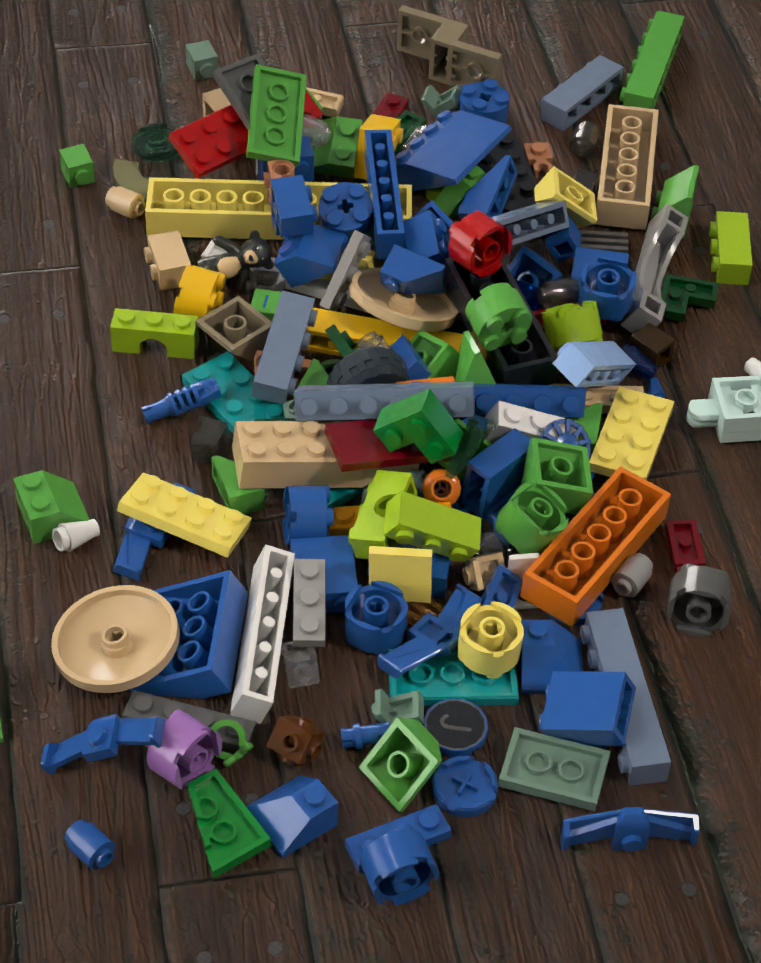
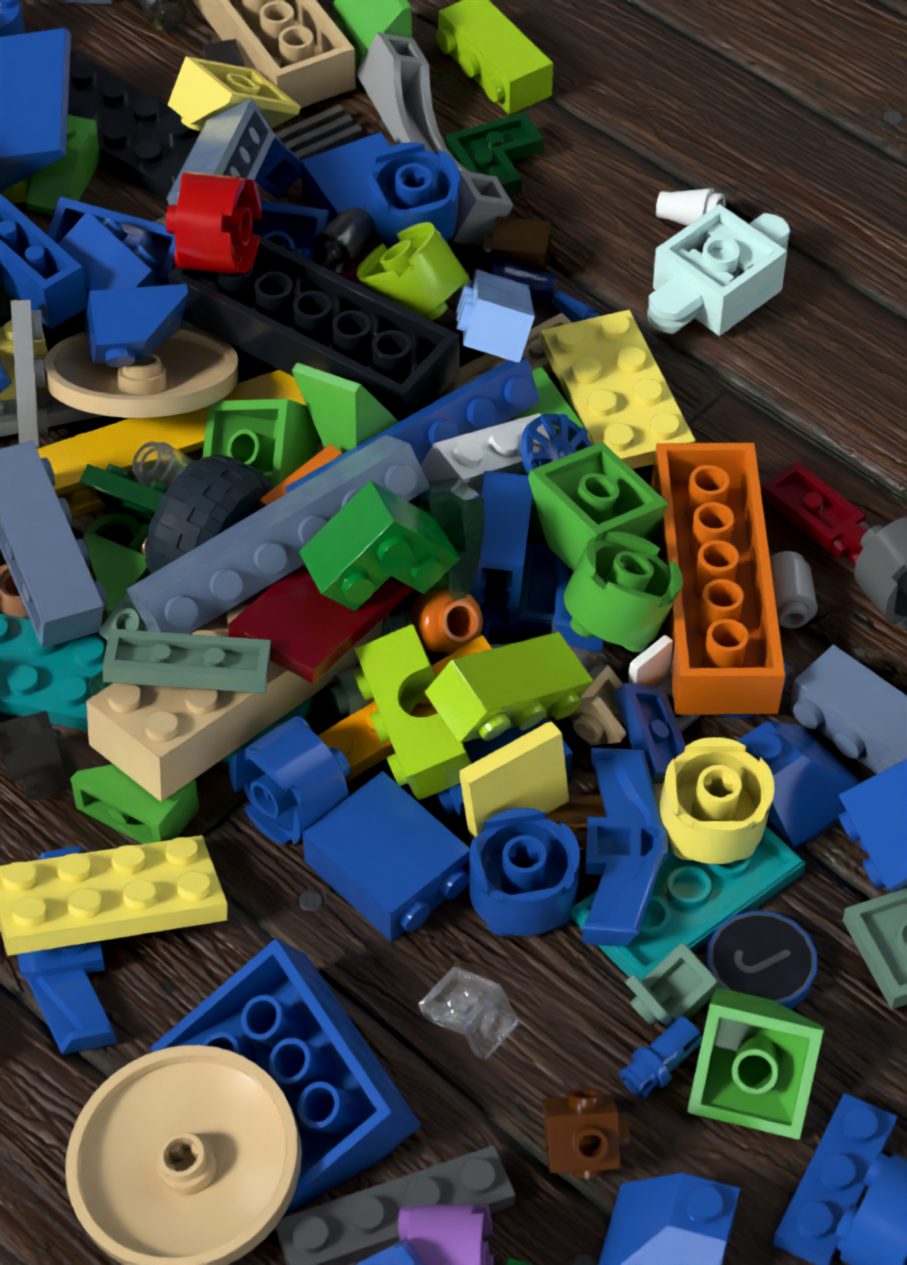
camera: 35 degrees left, 5 degrees up
bright green piece [211,719,254,768] -> none
white brick [230,544,295,724] -> none
light grey plate [293,559,325,647] -> none
blue piece [390,334,432,380] -> none
blue tile [432,756,498,817] -> none
blue slope [458,155,518,220] -> none
bright green brick [465,283,532,351] -> none
nougat plate [523,142,553,178] -> none
none -> sand green plate [102,628,271,694]

